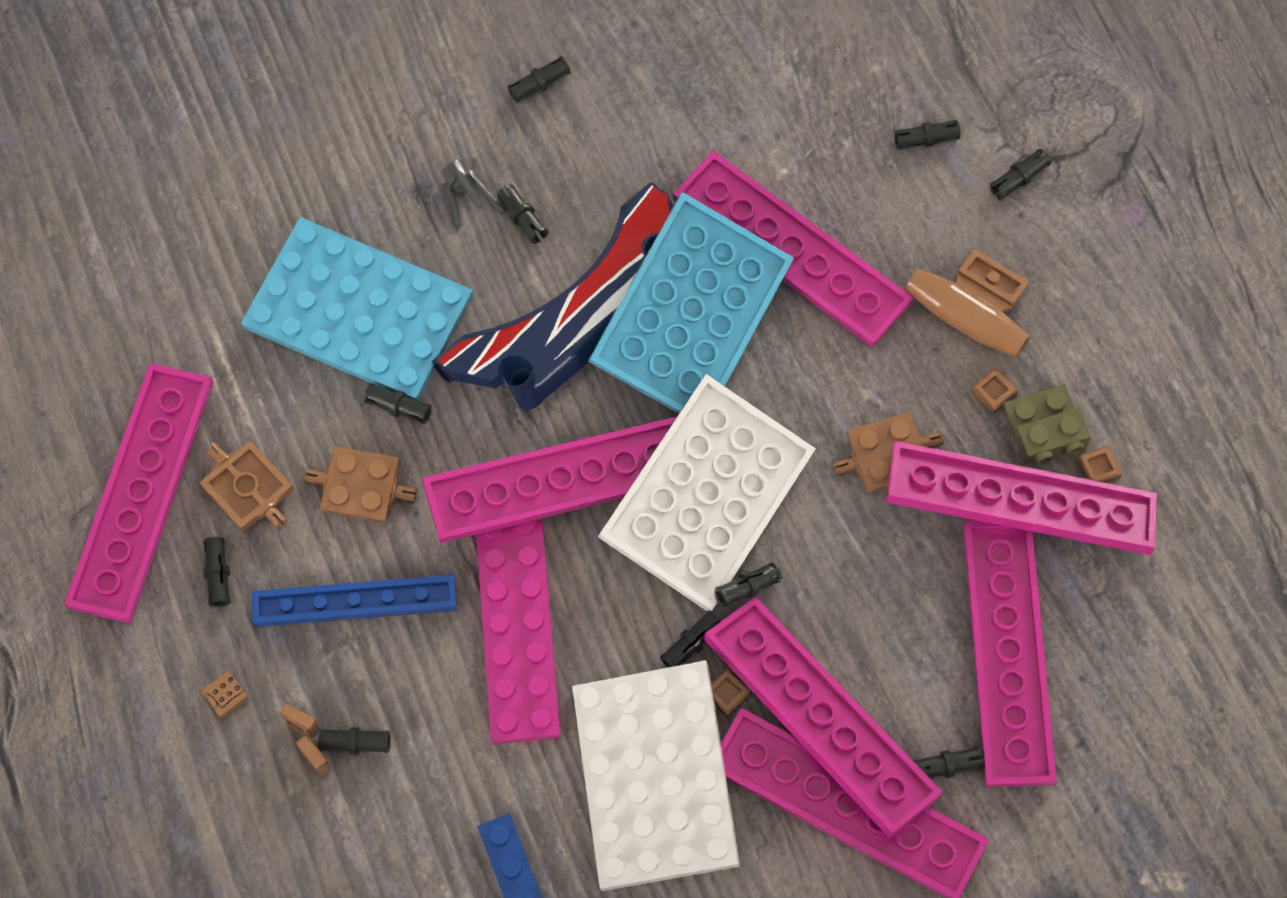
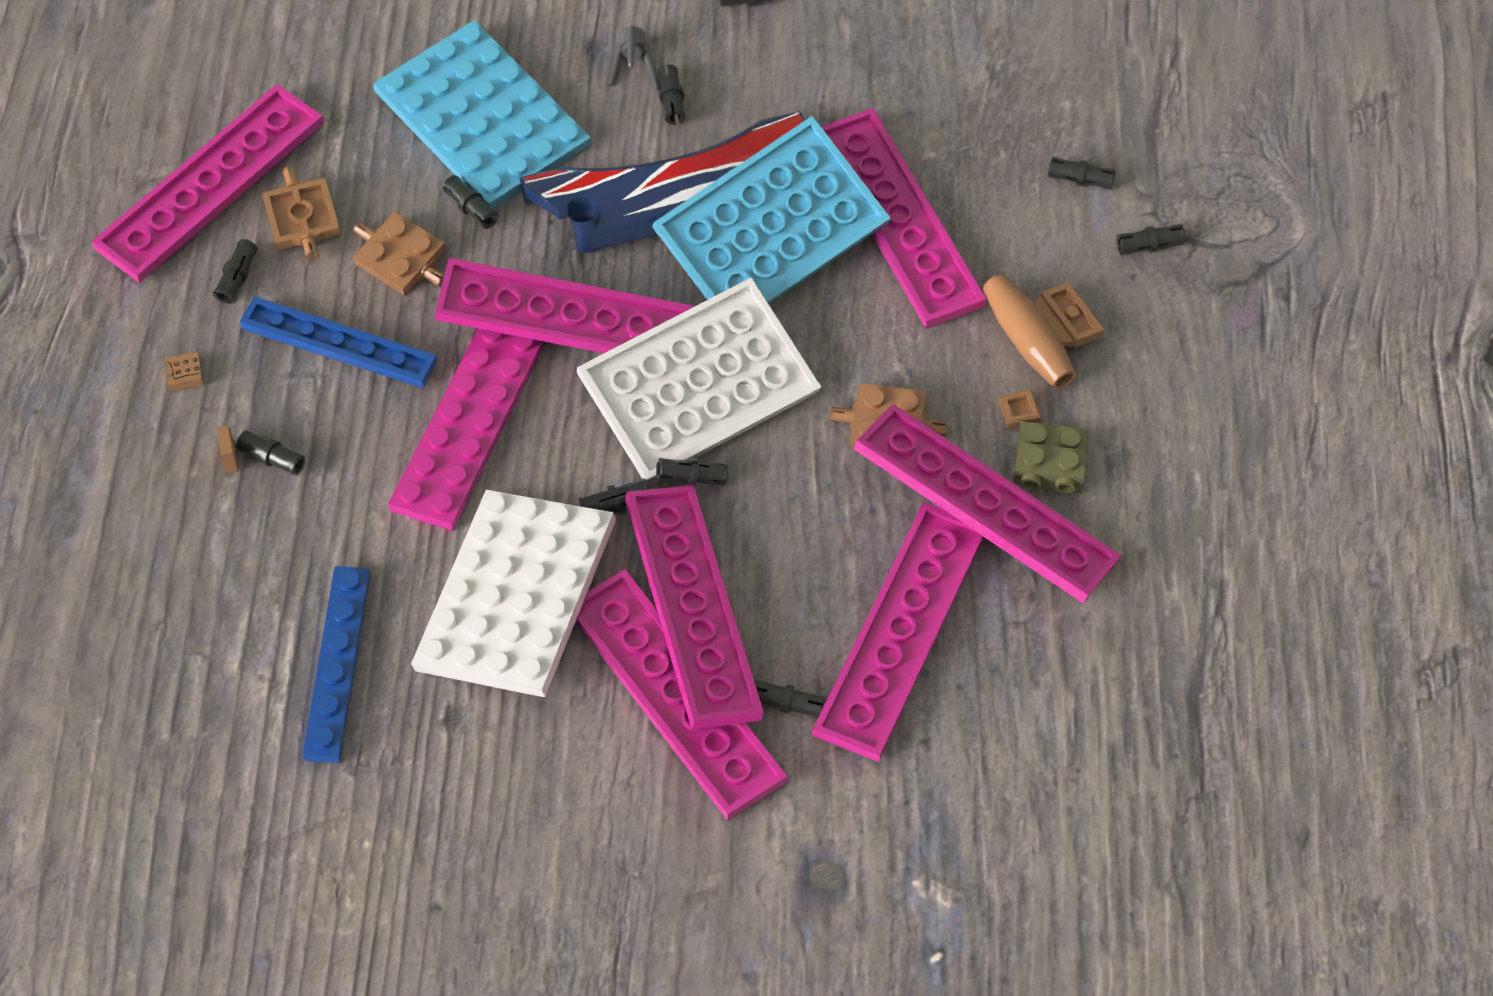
camera: 25 degrees right, 10 degrees down
medium nougat tile [280,703,320,739] -> none
medium nougat tile [711,668,752,718] -> none
medium nougat tile [1077,445,1122,483] -> none

